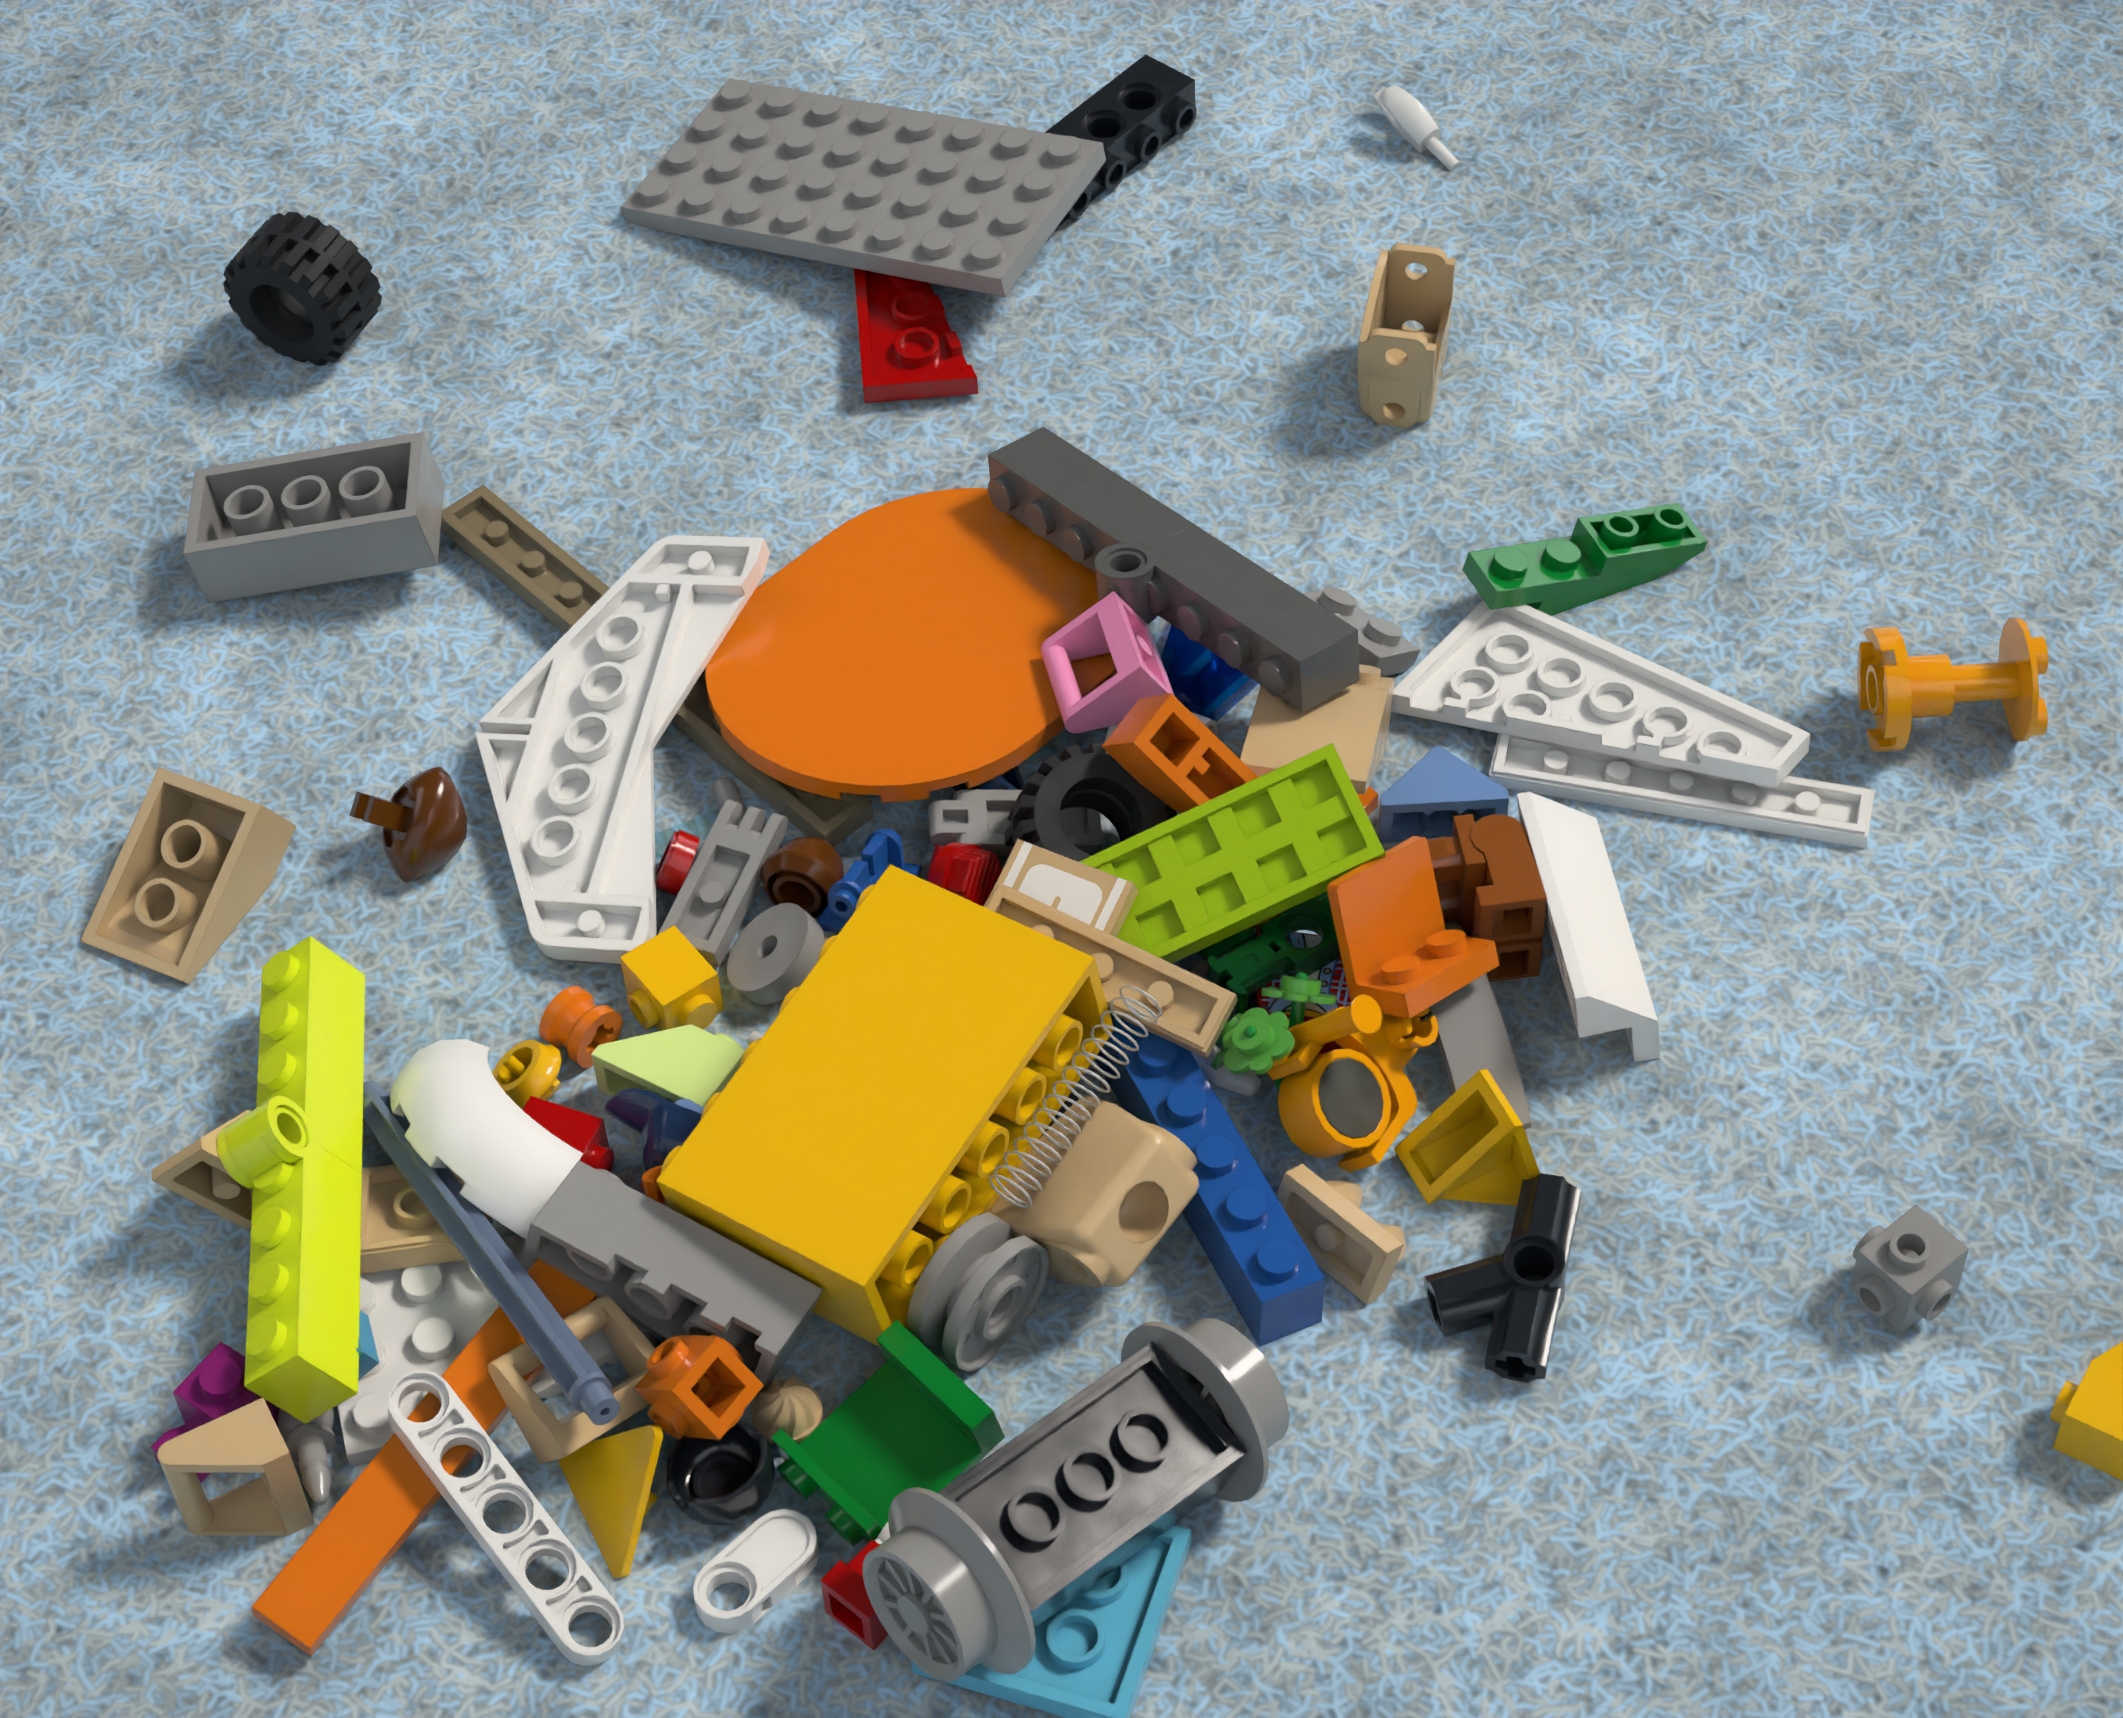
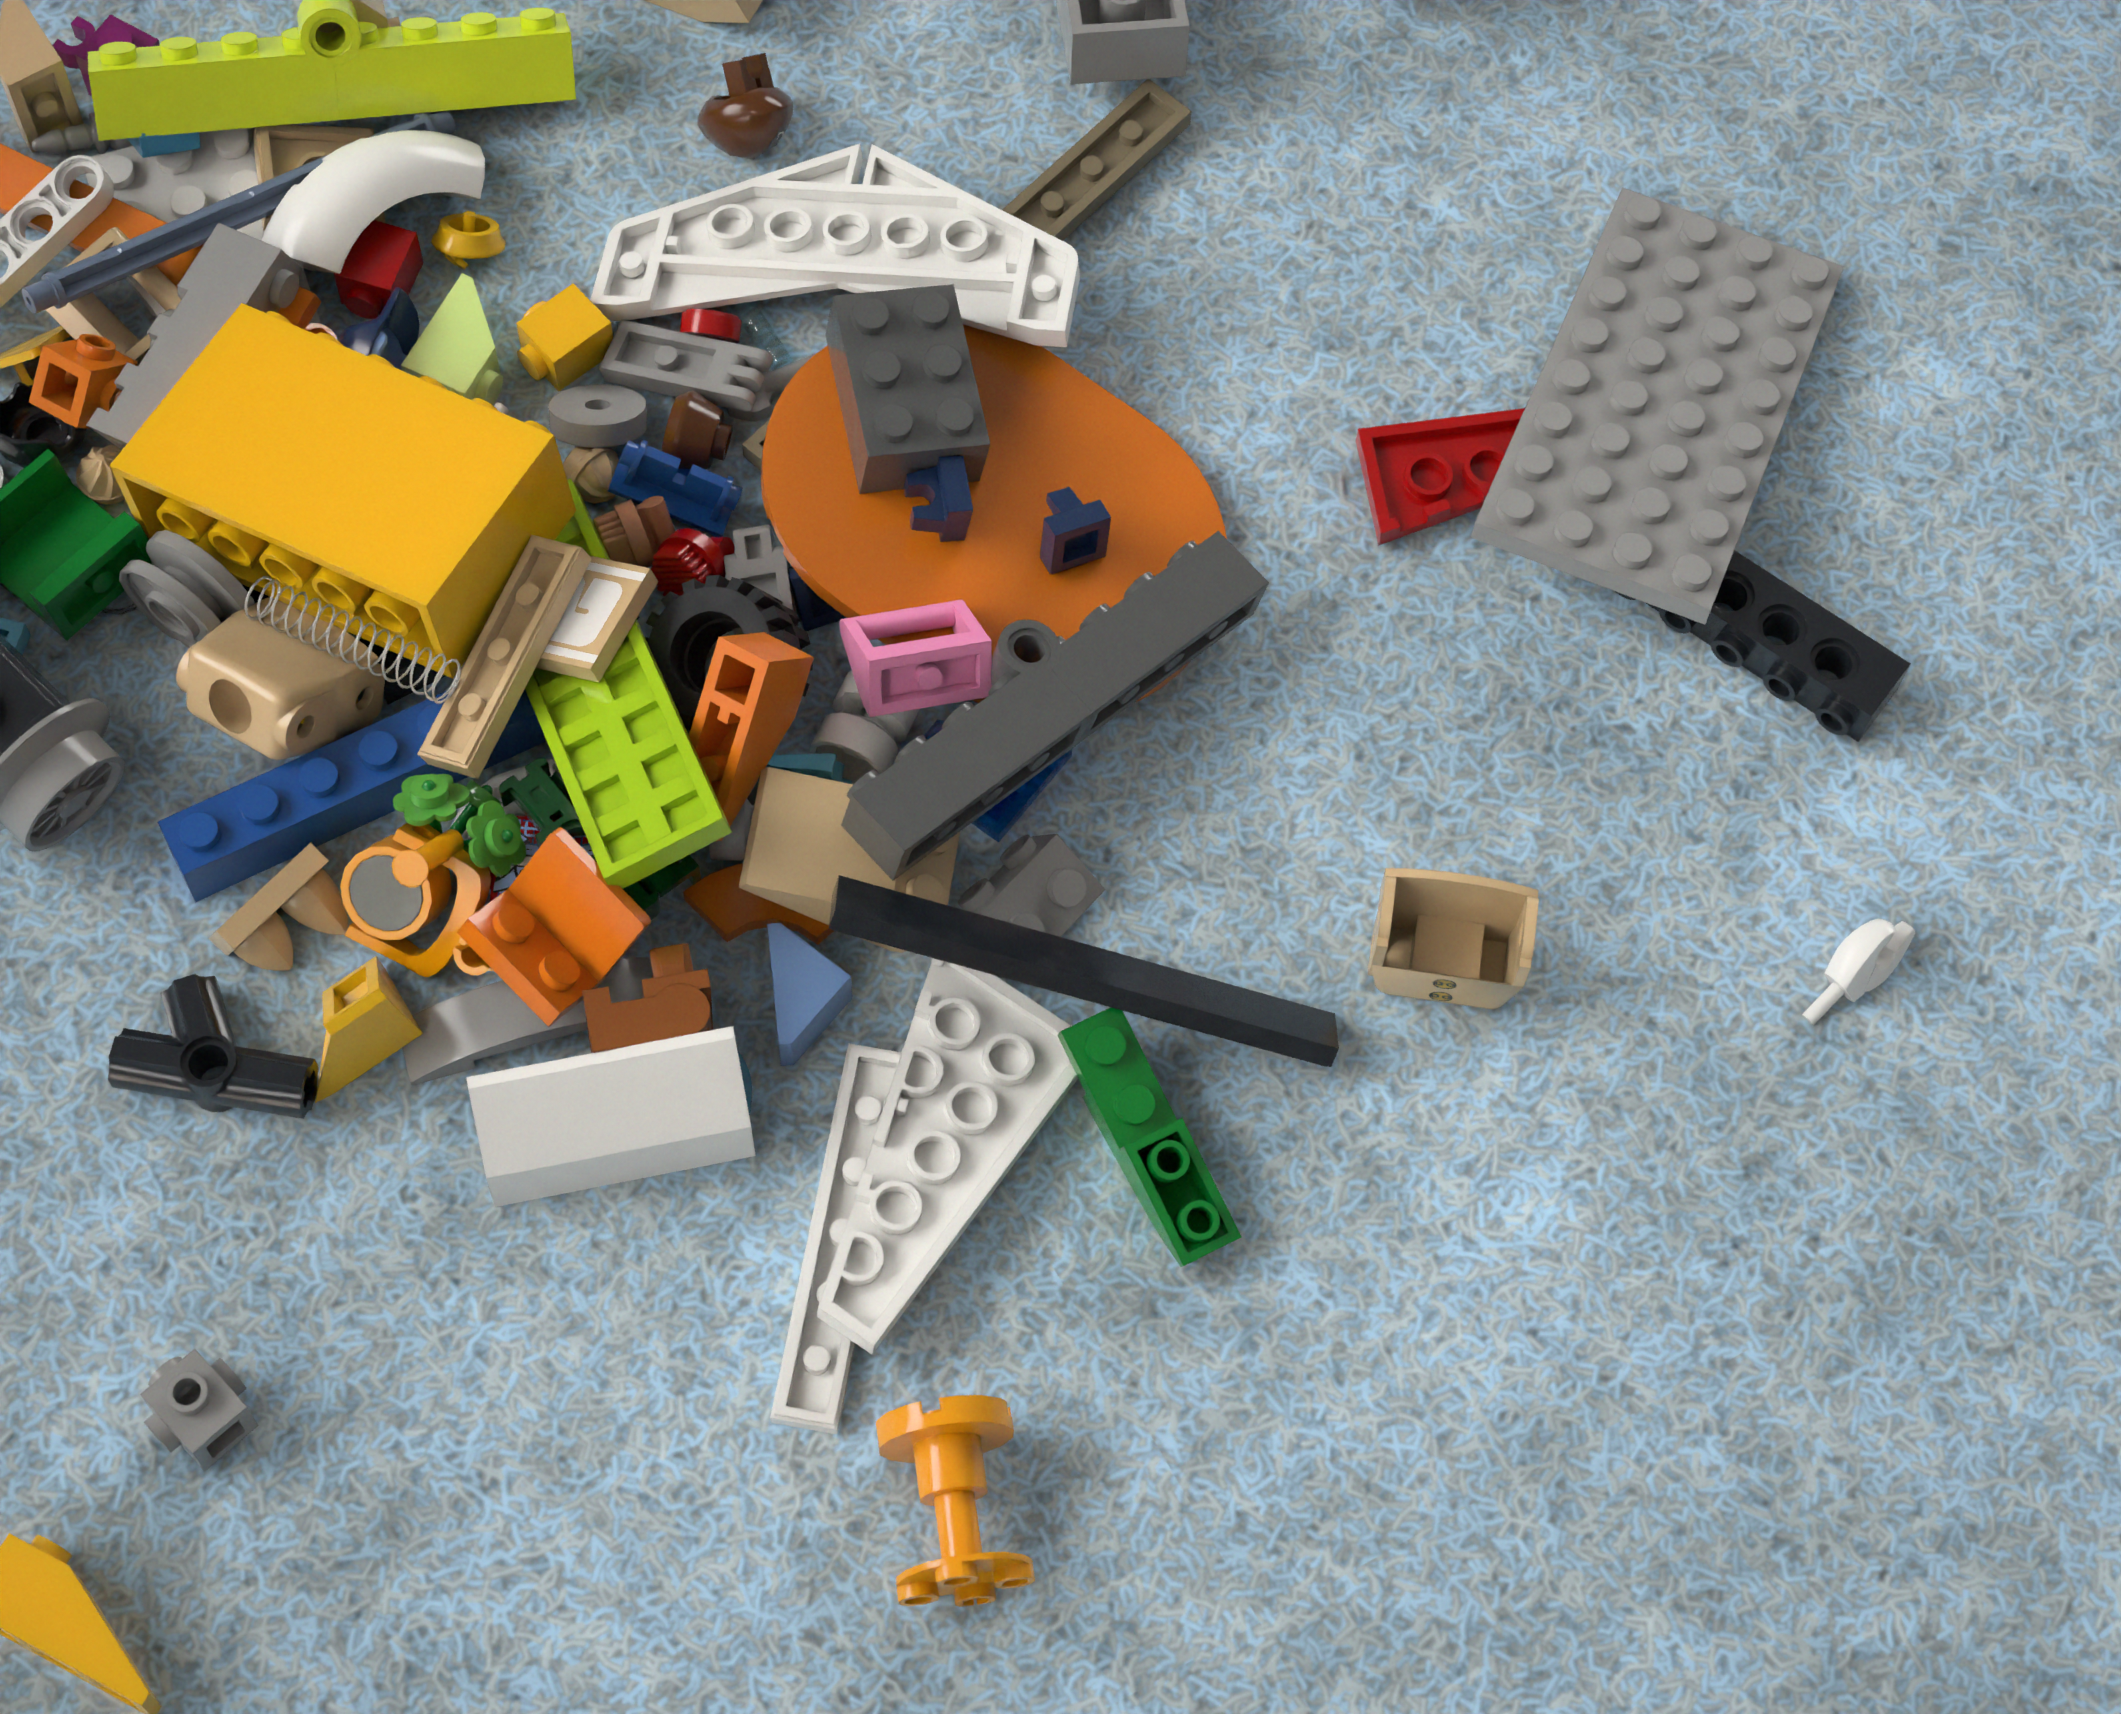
camera: 80 degrees right, 15 degrees up
orange wheel [539,986,623,1068] -> none
none -> dark grey brick [825,284,990,494]
none -> black tile [829,875,1339,1067]
none -> dark blue tile [904,455,973,542]
none -> dark blue tile [1040,487,1111,575]

